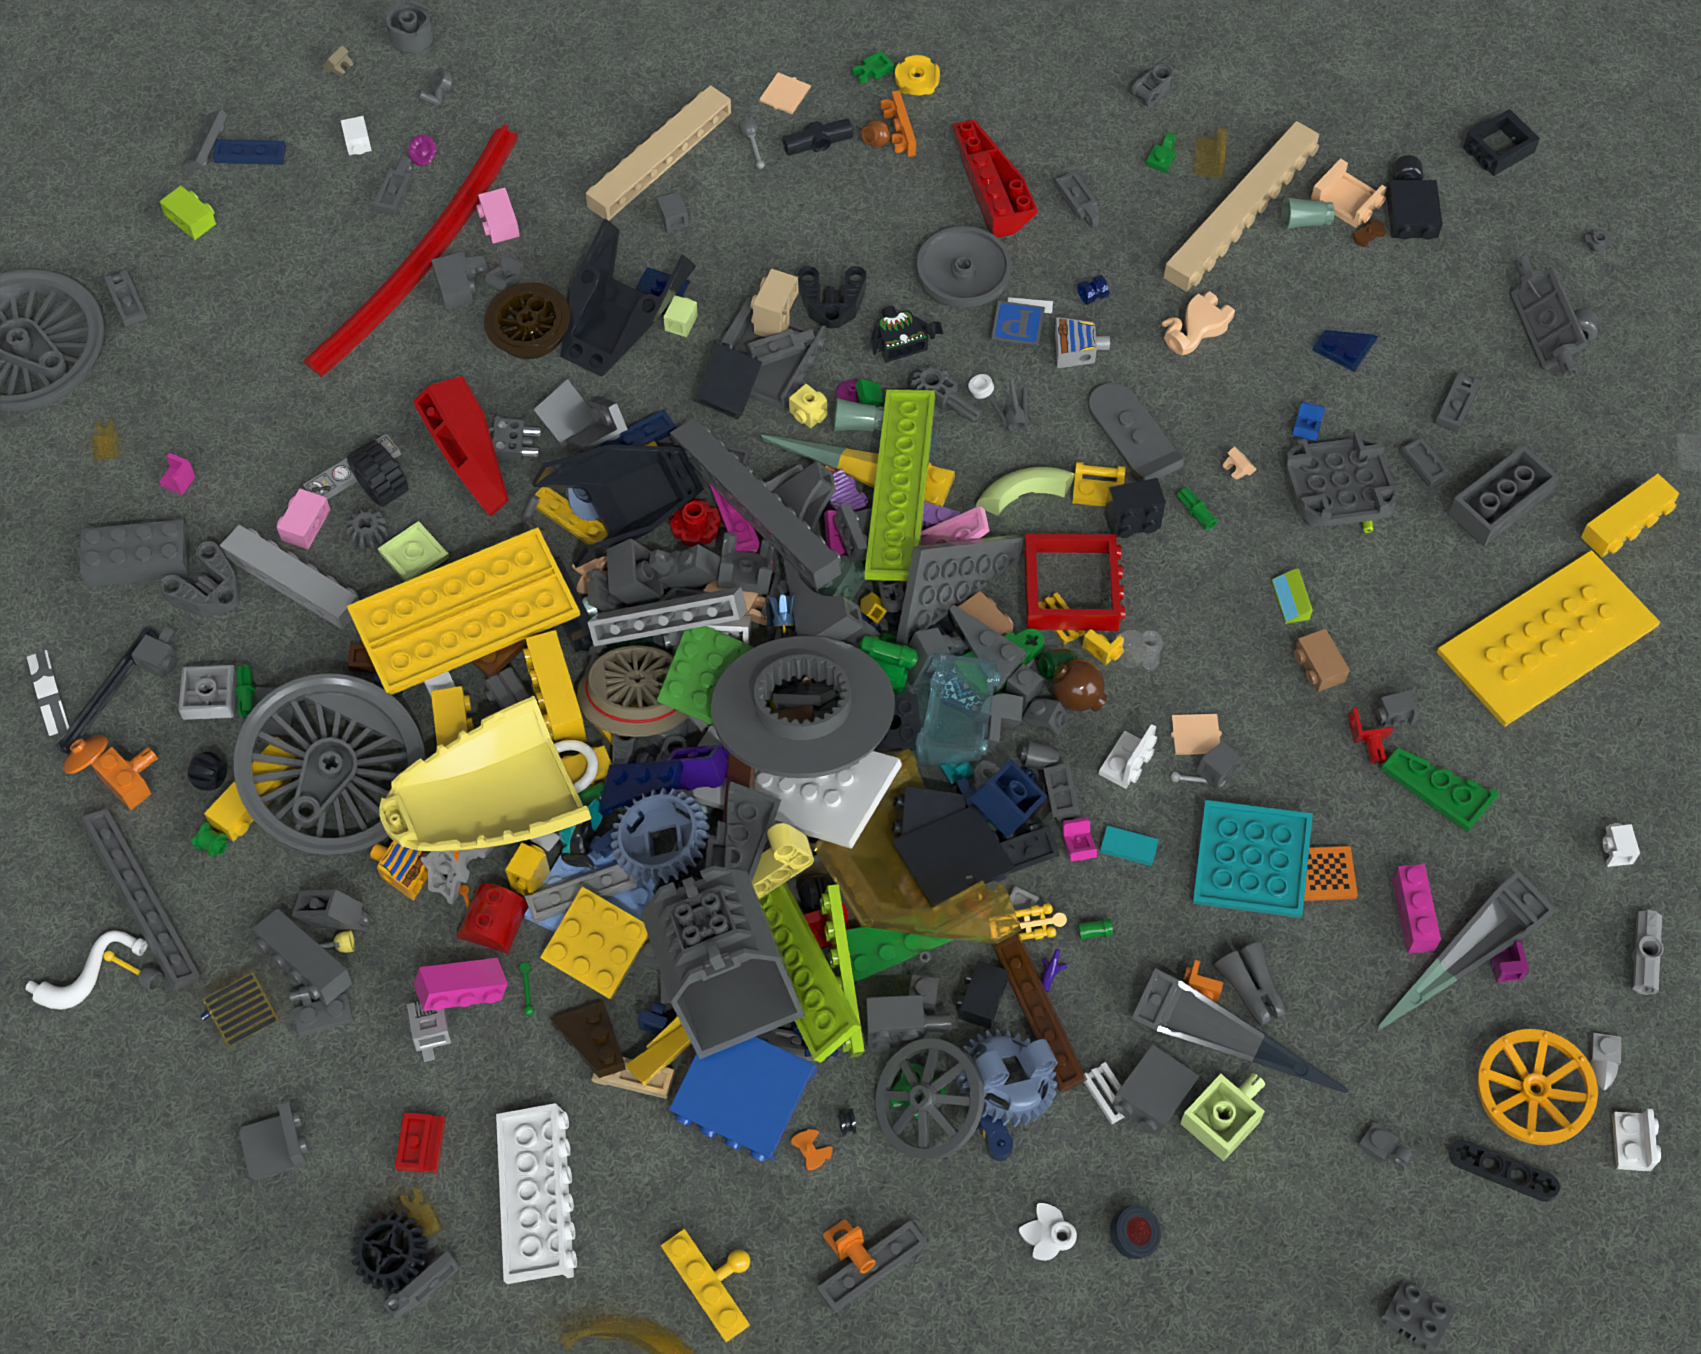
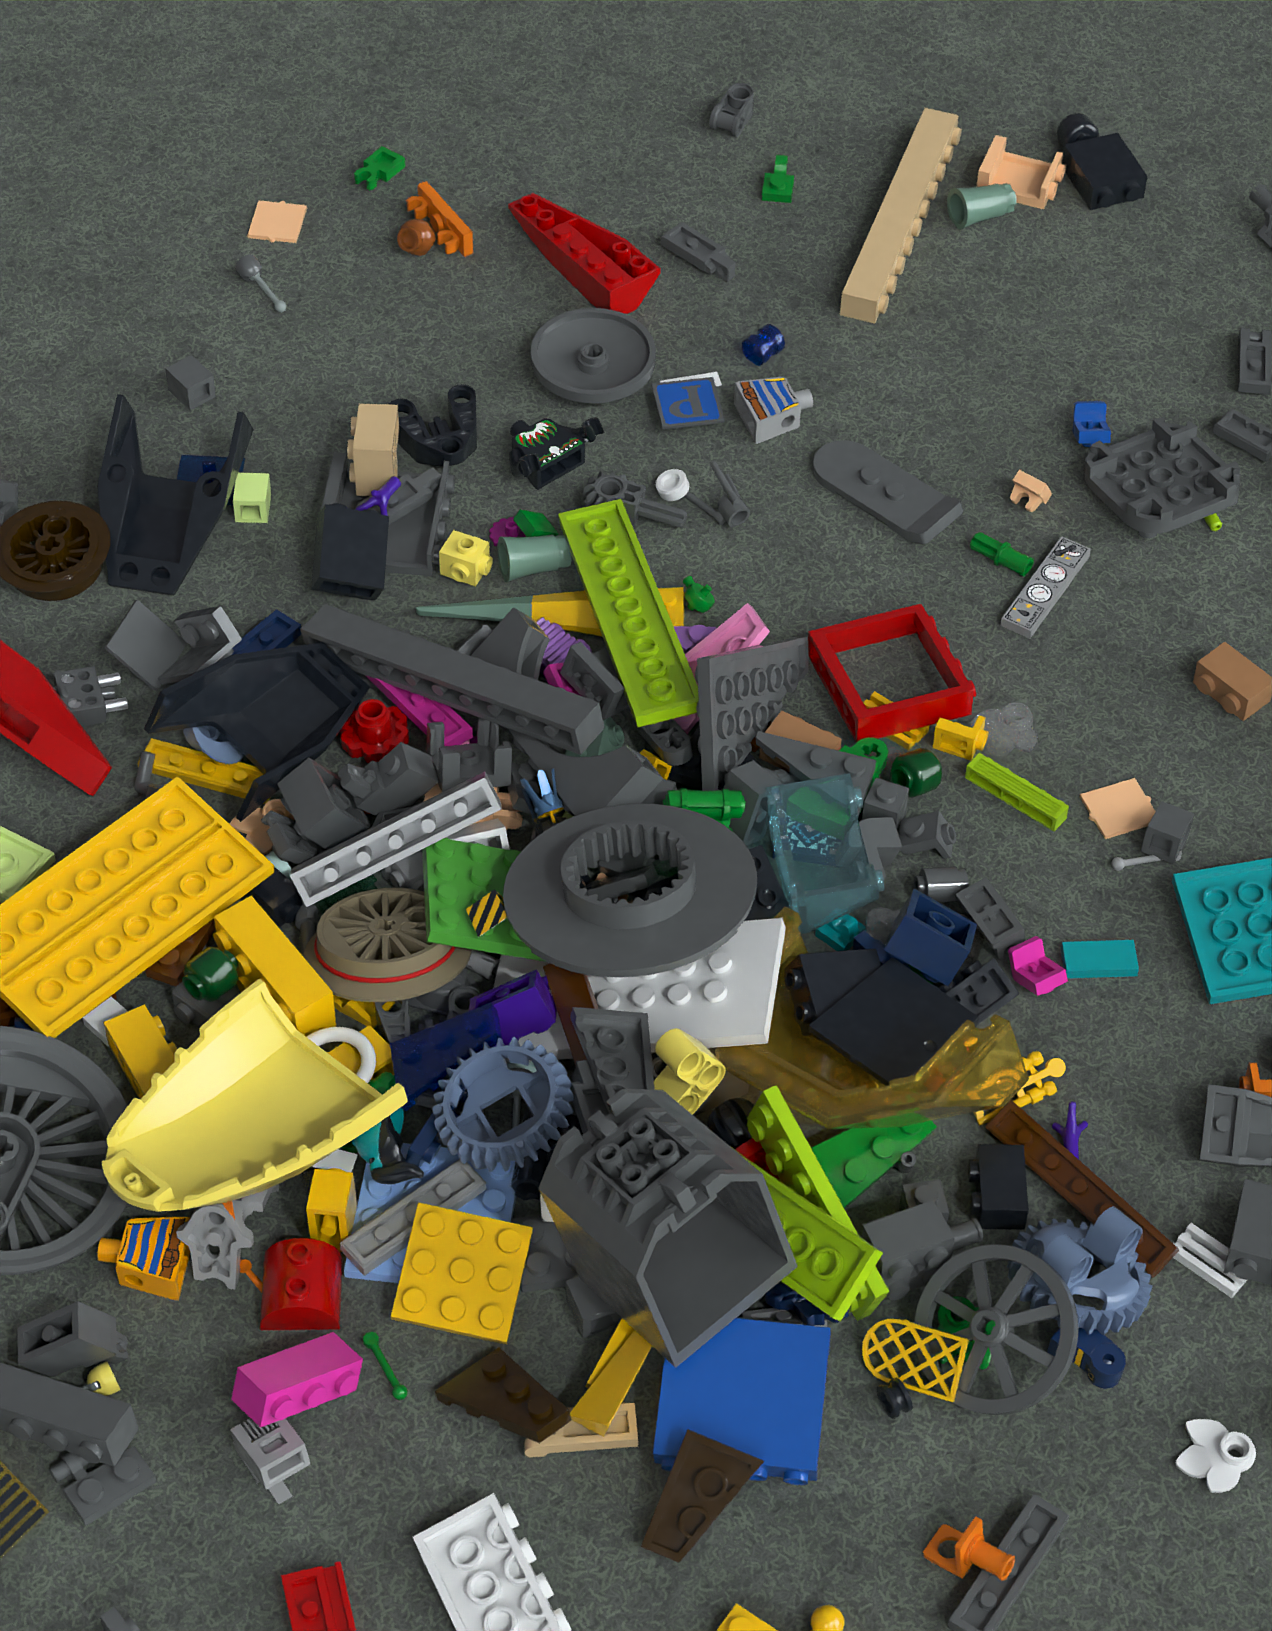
camera: 20 degrees left, 10 degrees down
tan brick [586,85,731,220] -> none
dark blue tile [638,1002,669,1035] -> none
black piece [782,119,853,155] -> none
orange piece [791,1129,833,1171] -> none
yellow plate [895,55,940,96] -> none
yellowish green brick [976,467,1075,515] -> none
reddish brown brick [1053,660,1107,712] -> none
yellow plate [1072,462,1126,506] -> none
green pin [1078,917,1113,940] -> none
white bracket [1099,724,1157,789] -> none
black brick [1104,478,1166,538] -> none
light nougat hips [1162,291,1235,355] -> none
clear yellow panel [1194,128,1227,178] -> none
lime slope [1271,568,1312,624] -> none
clear blue wing [1312,330,1378,372] -> none
reddish brown piece [1353,220,1386,247] -> none
black window [1463,109,1540,176] -> none
none -> dark green head [182,946,238,1002]
none -> dark purple bar [356,476,401,516]
none -> sticker [466,889,507,937]
none -> dark brown wing [641,1429,764,1563]
none -> green piece [683,576,715,613]
none -> yellow window [862,1318,969,1402]
none -> lime piece [965,753,1069,832]
none -> light grey tile [1000,536,1091,639]

